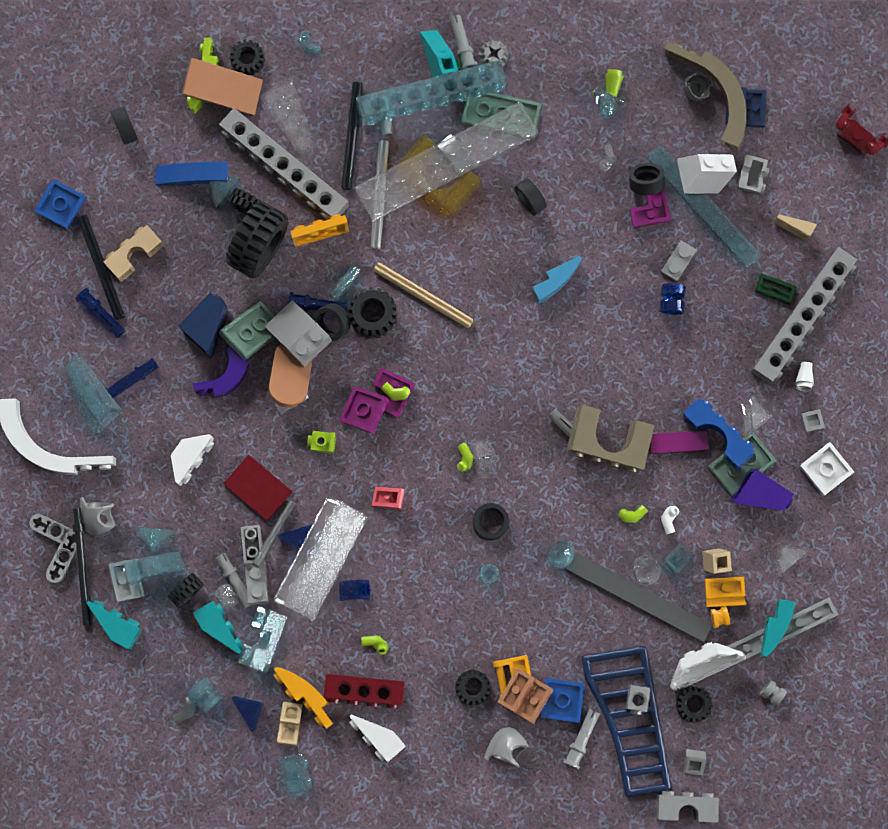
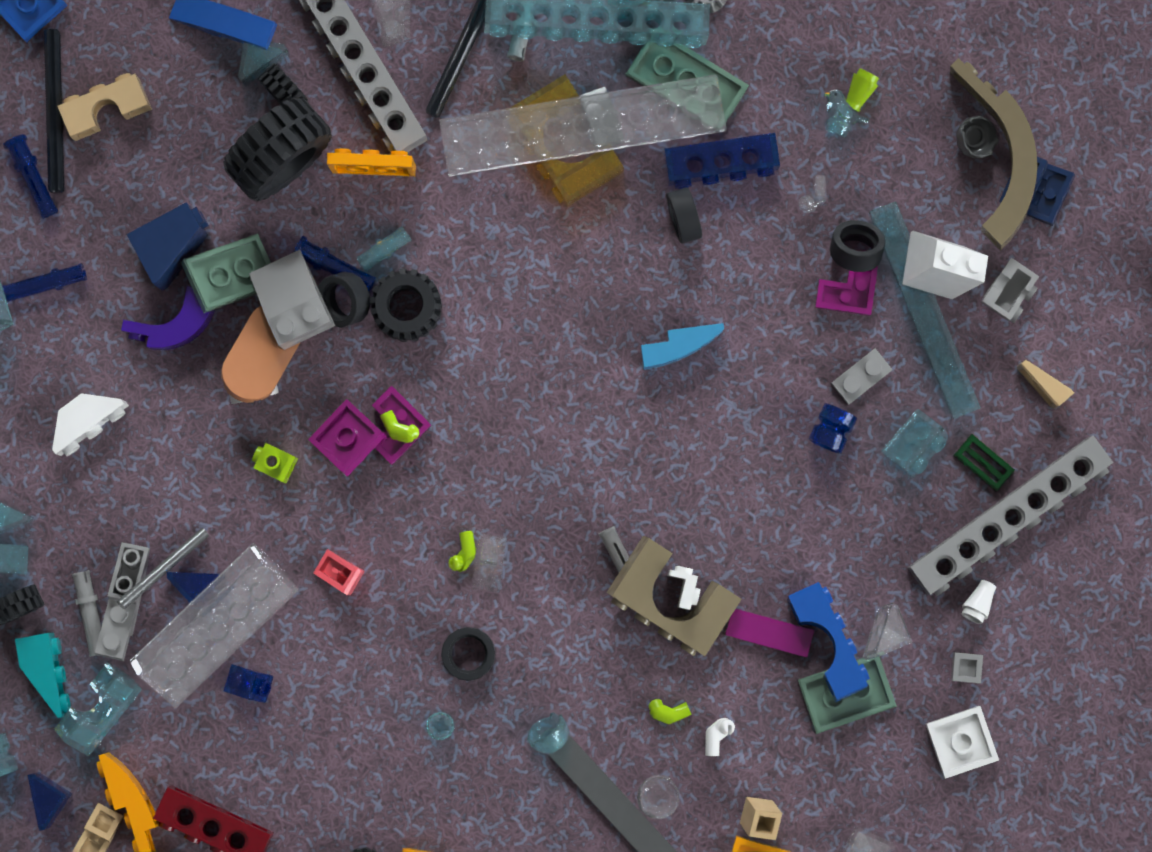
camera: 25 degrees right, 5 degrees up
clear wheel [214,584,239,609] -> none
dark red tile [223,455,293,521] -> none
lime arm [361,635,388,655] -> none
light grey axle [371,140,389,250] -> none
tan axle [374,263,473,328] -> none
clear light blue slope [659,543,694,577] -> none
dark purple slope [731,469,794,510] -> none
none -> clear blue brick [664,133,780,189]
none -> white bracket [667,566,700,610]
none -> clear light blue bracket [881,409,948,478]

